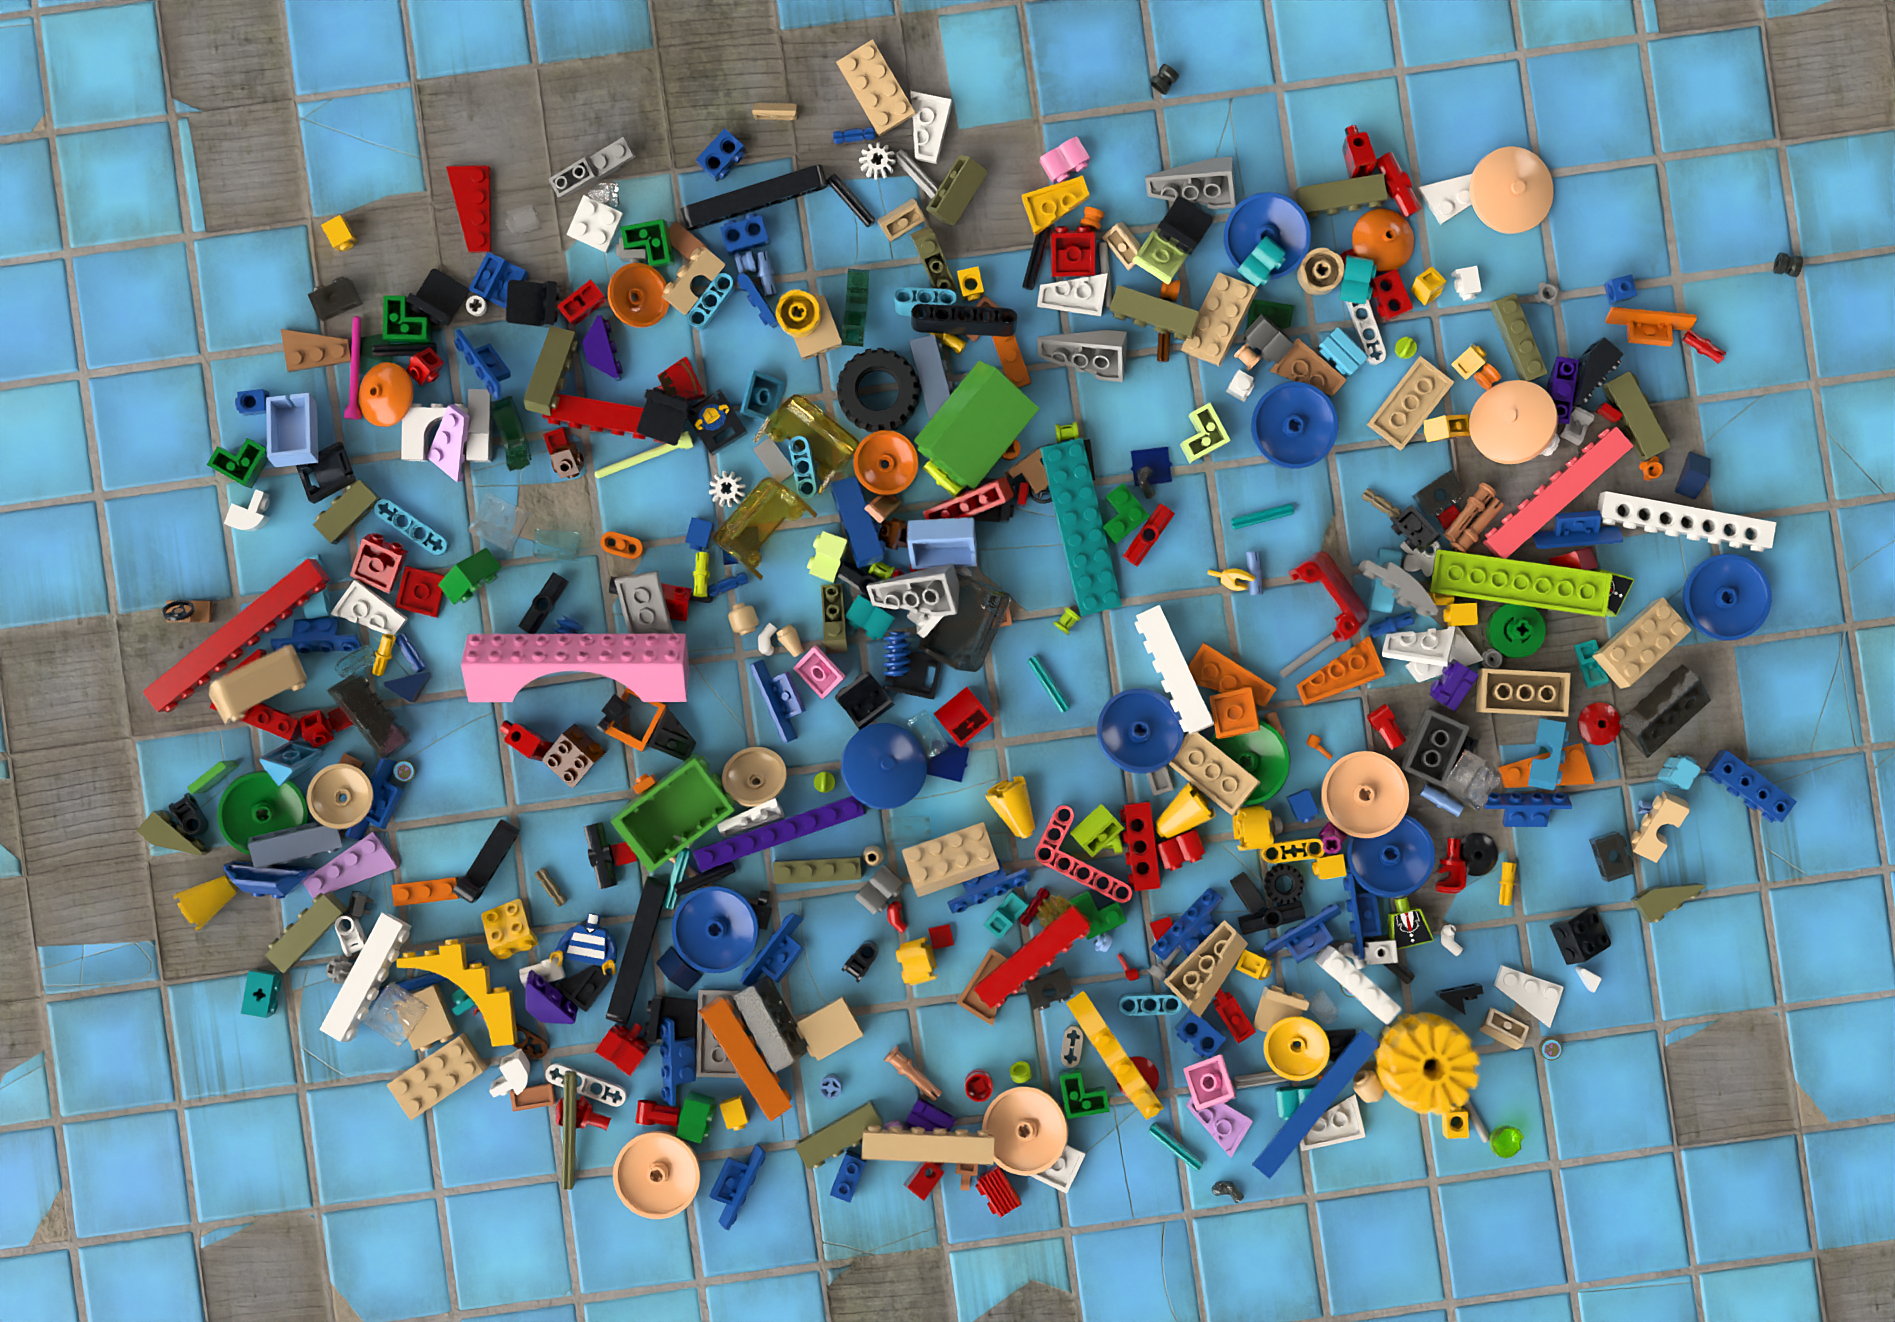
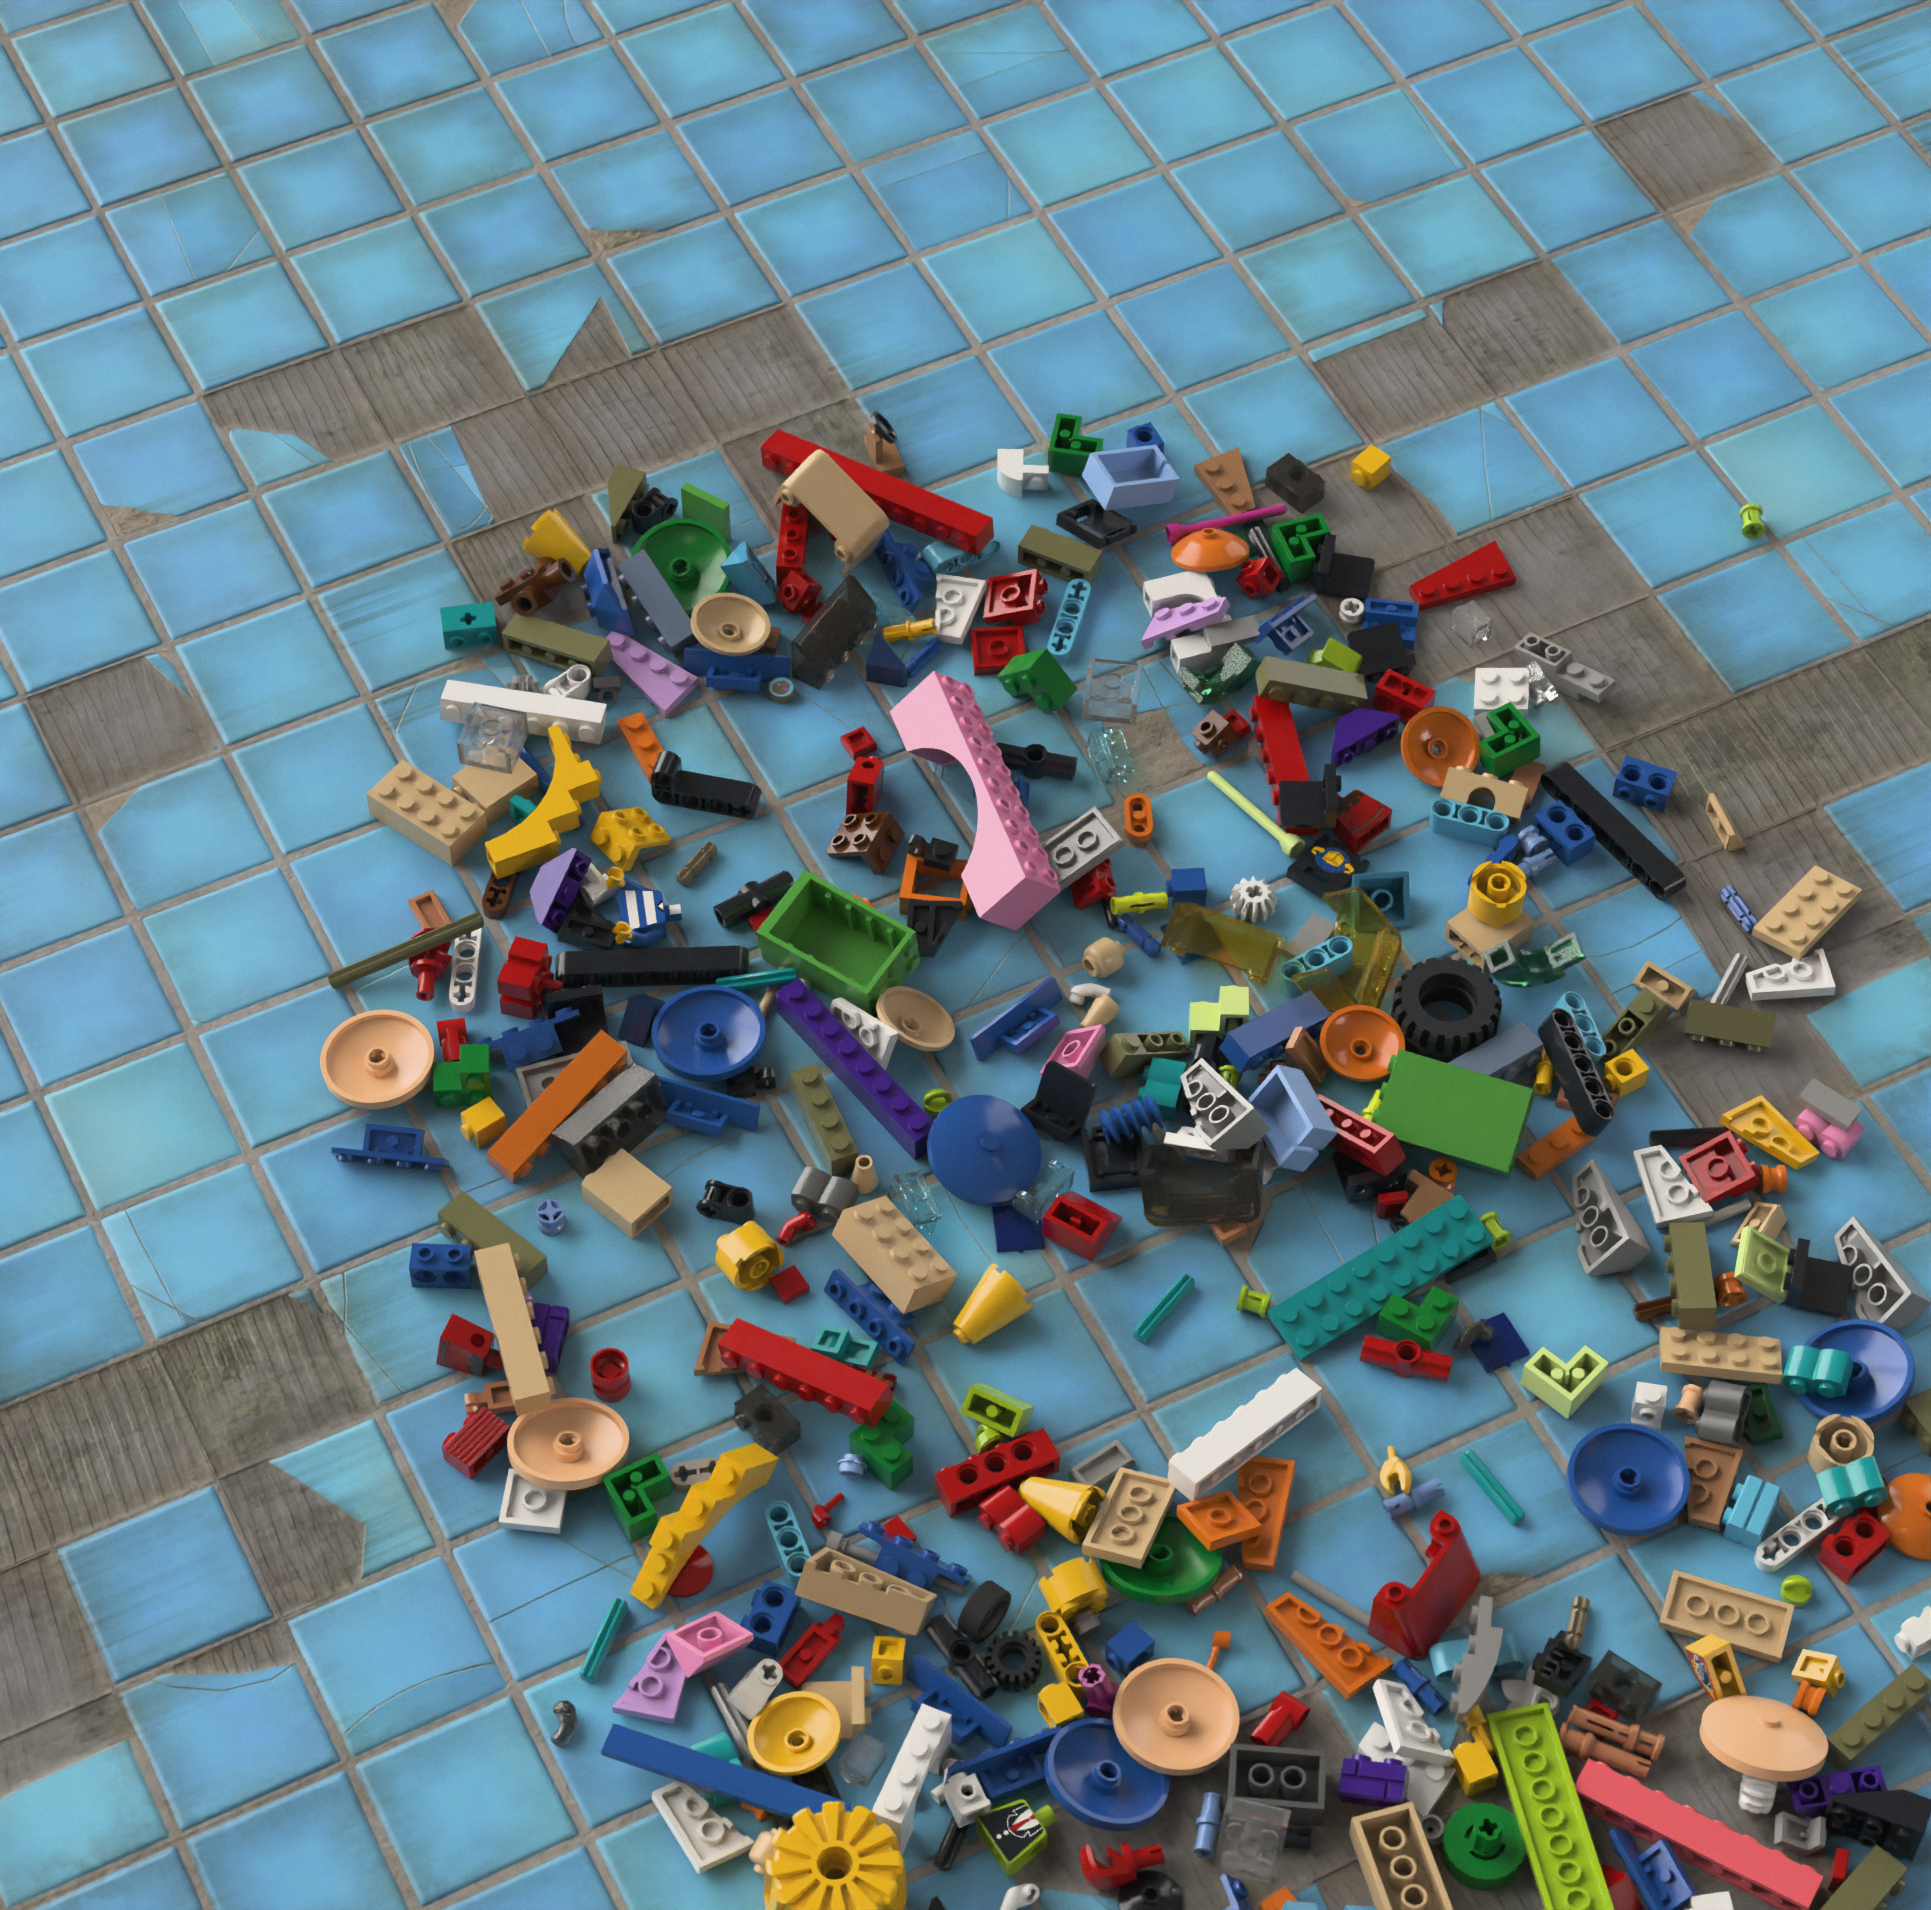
camera: 70 degrees right, 35 degrees down
white brick [489,1048,531,1098] -> none
black axle [674,861,735,896] -> none
black axle [827,174,875,227] -> none
white gear [859,142,896,180] -> none
nougat pin [884,1046,942,1102] -> none
lime tile [1009,1061,1032,1083] -> none
coral beam [1034,805,1132,903] -> none
blue dish [1097,688,1184,774] -> none
yellow brick [1411,266,1447,306] -> none
none -> reddish brown brick [495,557,575,616]
none -> white piece [726,1658,783,1720]
none -> red tile [840,726,877,760]
none -> lime slope [1306,638,1363,673]
none -> light grey tile [1797,1078,1863,1132]

